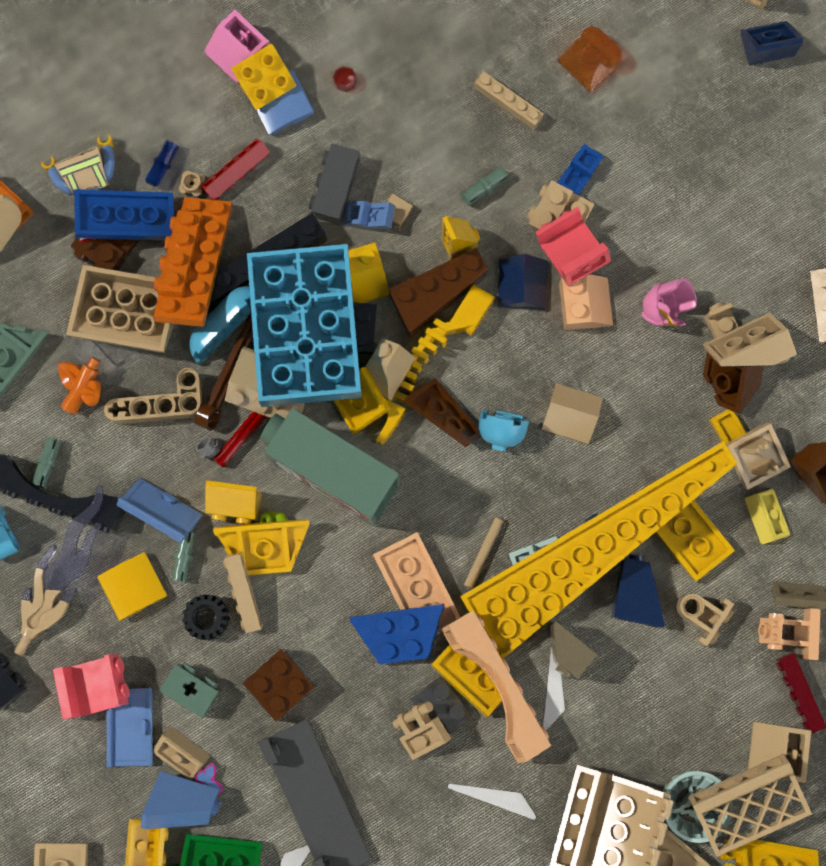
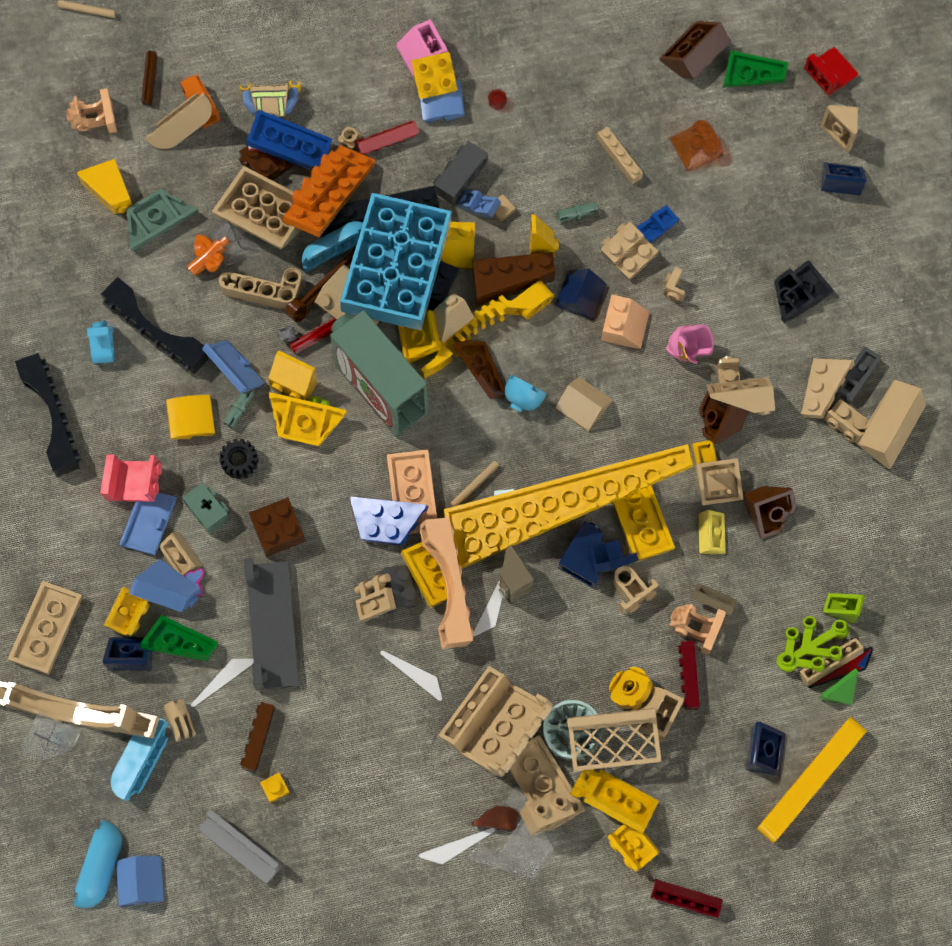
camera: 15 degrees right, 10 degrees down
clear purple piece [14,484,103,656] -> none
sand green pin [31,437,62,489] -> none
clear blue axle [145,140,179,187] -> none
tan piece [223,551,263,633] -> none
coral panel [535,207,611,287] -> none
none -> dark blue panel [589,539,639,573]
none -> yellow plate [609,667,653,710]
none -> tan bracket [664,267,686,303]
none -> black slope [774,260,834,323]

